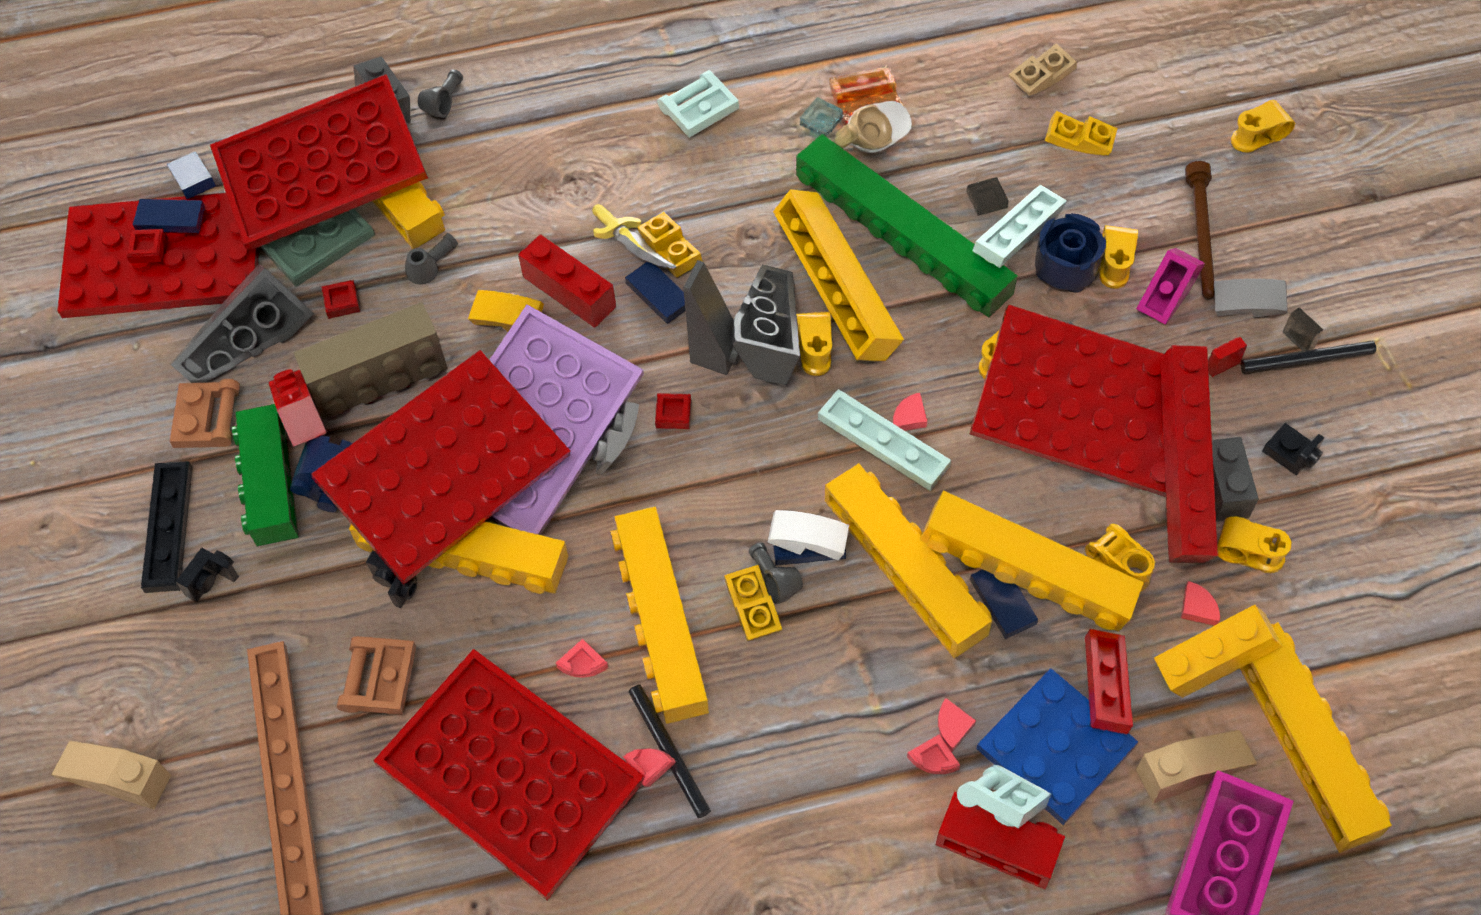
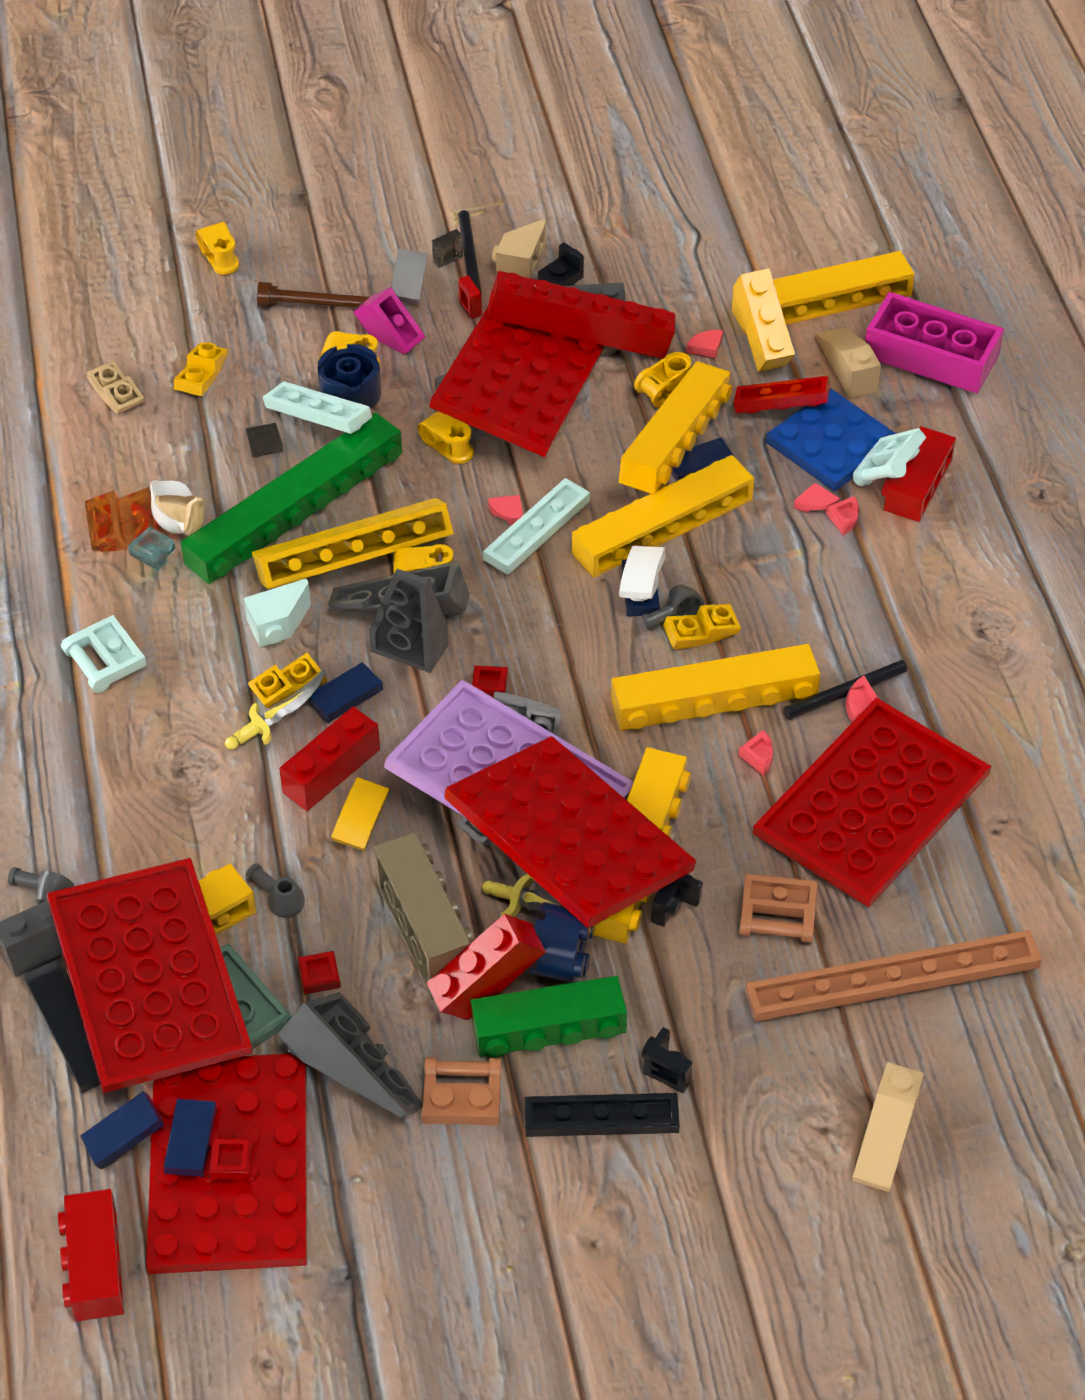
camera: 90 degrees left, 10 degrees down
yellow piece [1217,516,1292,573] -> none
none -> red brick [58,1189,125,1322]
none -> light aqua slope [244,579,311,648]
none -> tan slope [492,220,546,278]

